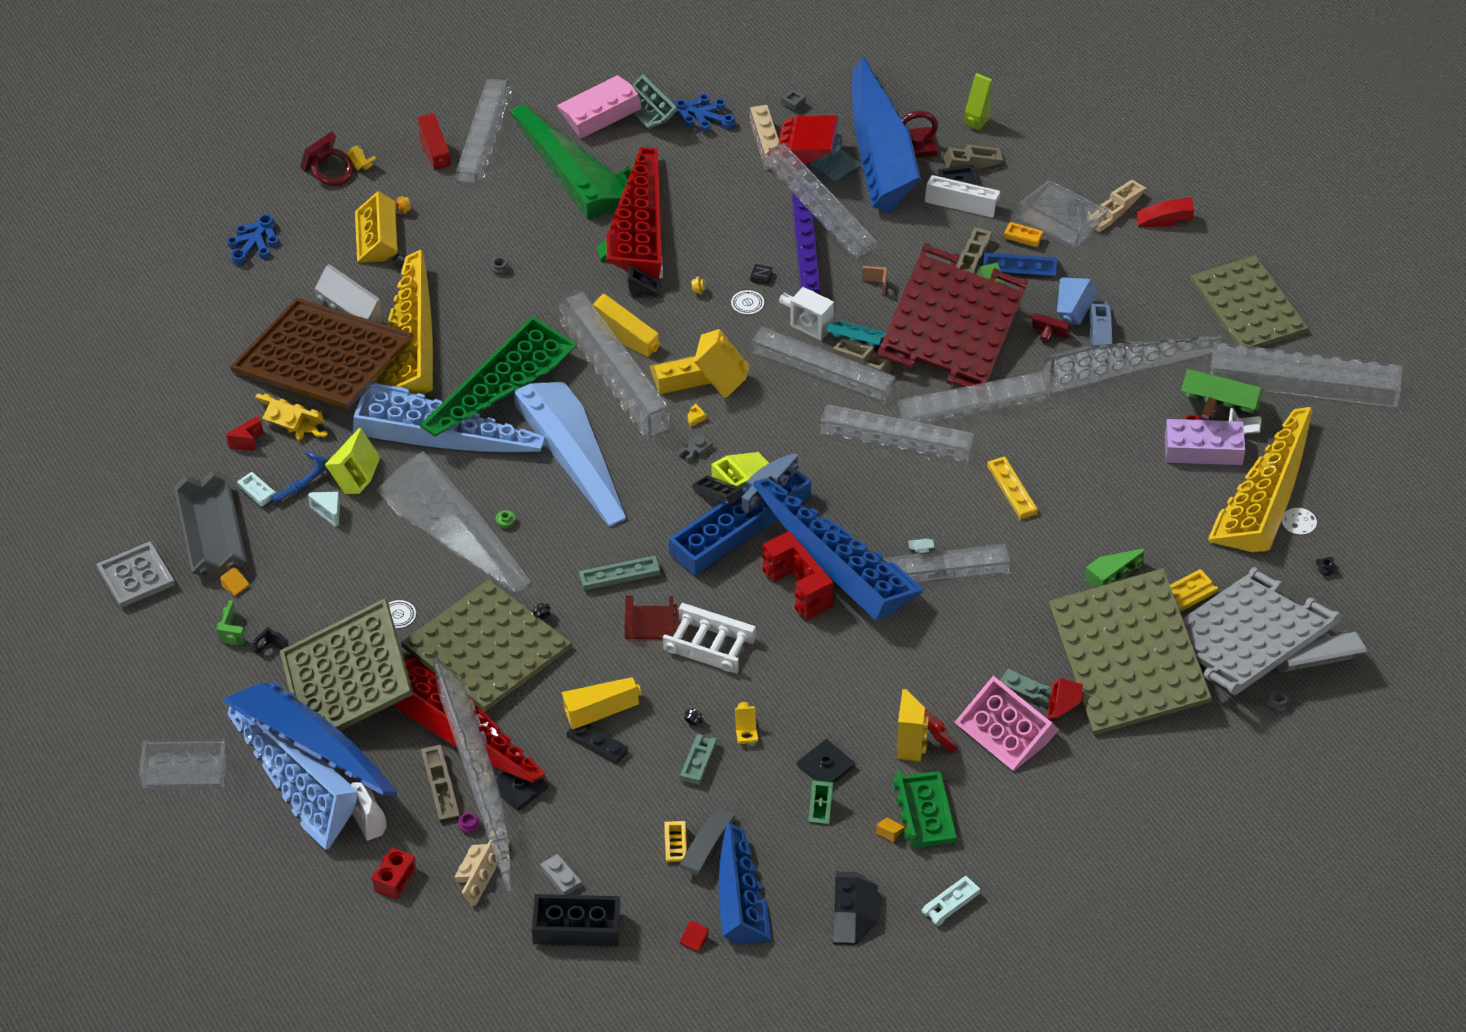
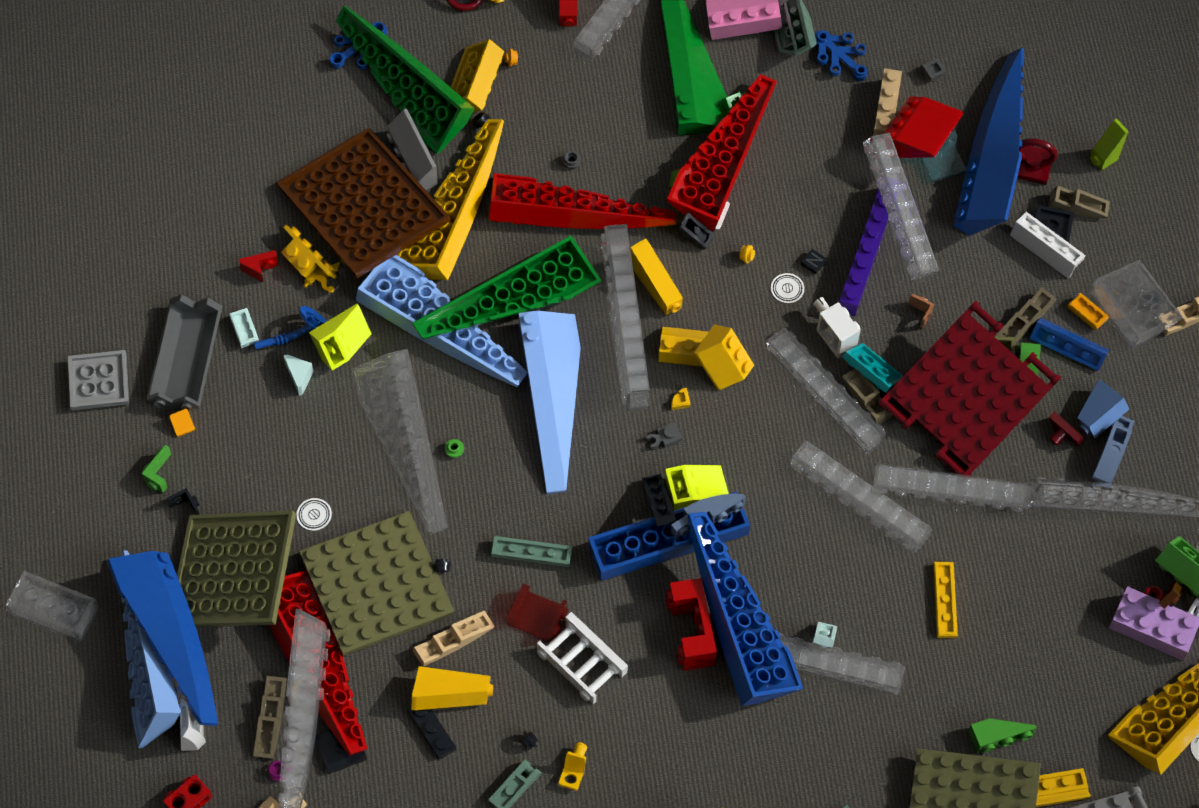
camera: 20 degrees right, 15 degrees up
none -> green wedge [336,6,475,154]
none -> tan slope [413,611,495,667]
none -> red wedge [489,173,676,229]

